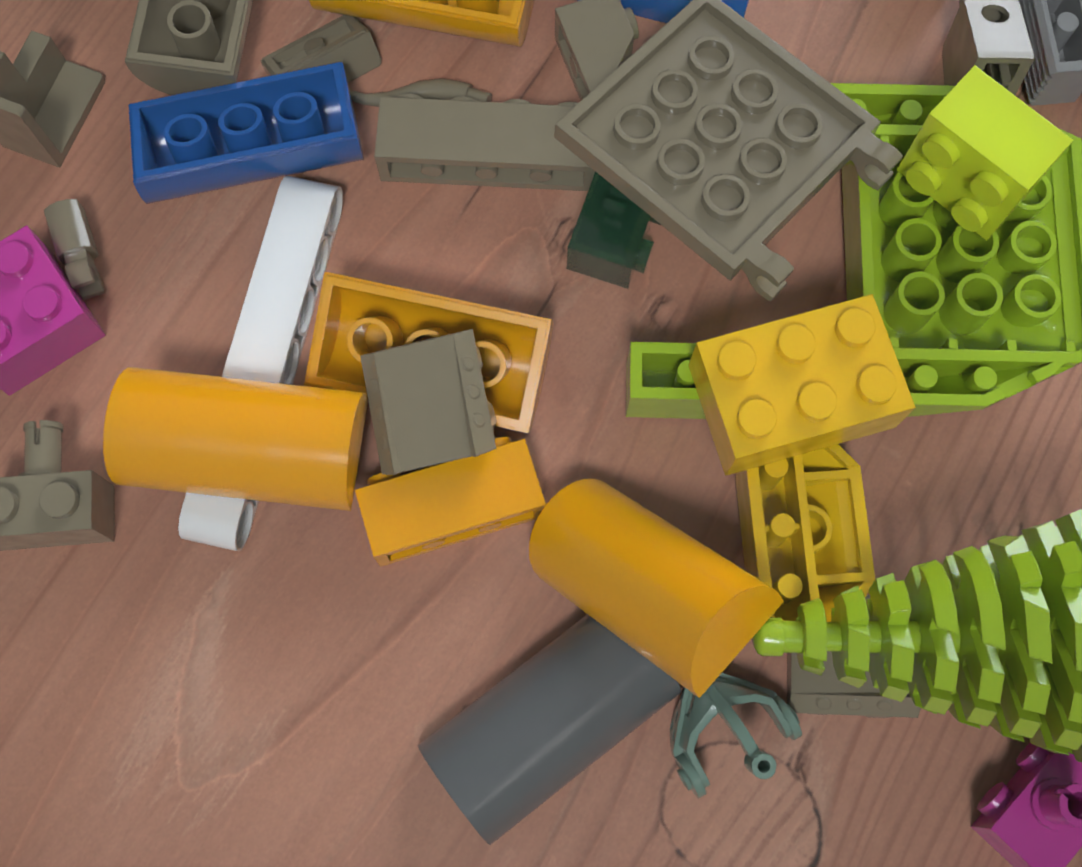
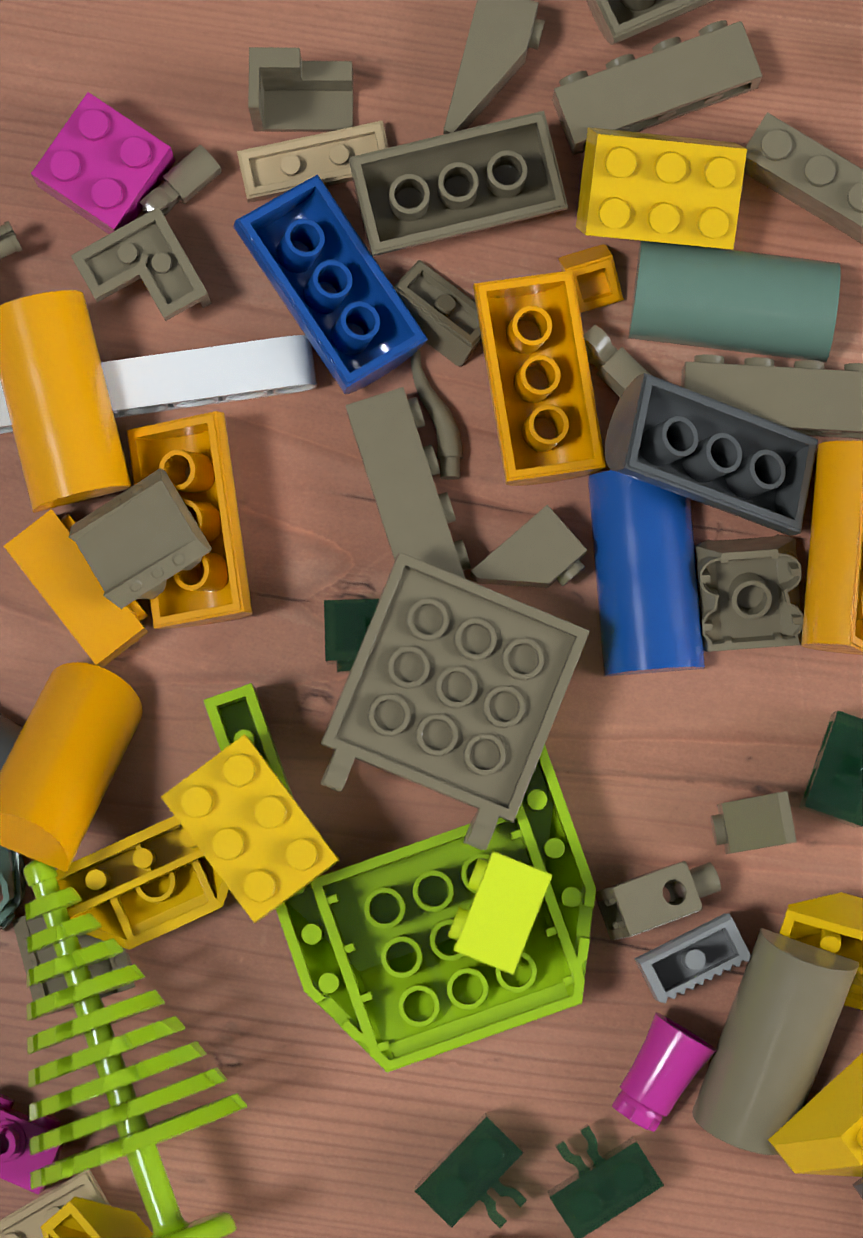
camera: 70 degrees right, 10 degrees up
none -> dark tan panel [71,207,212,321]
none -> tan tile [237,120,388,203]

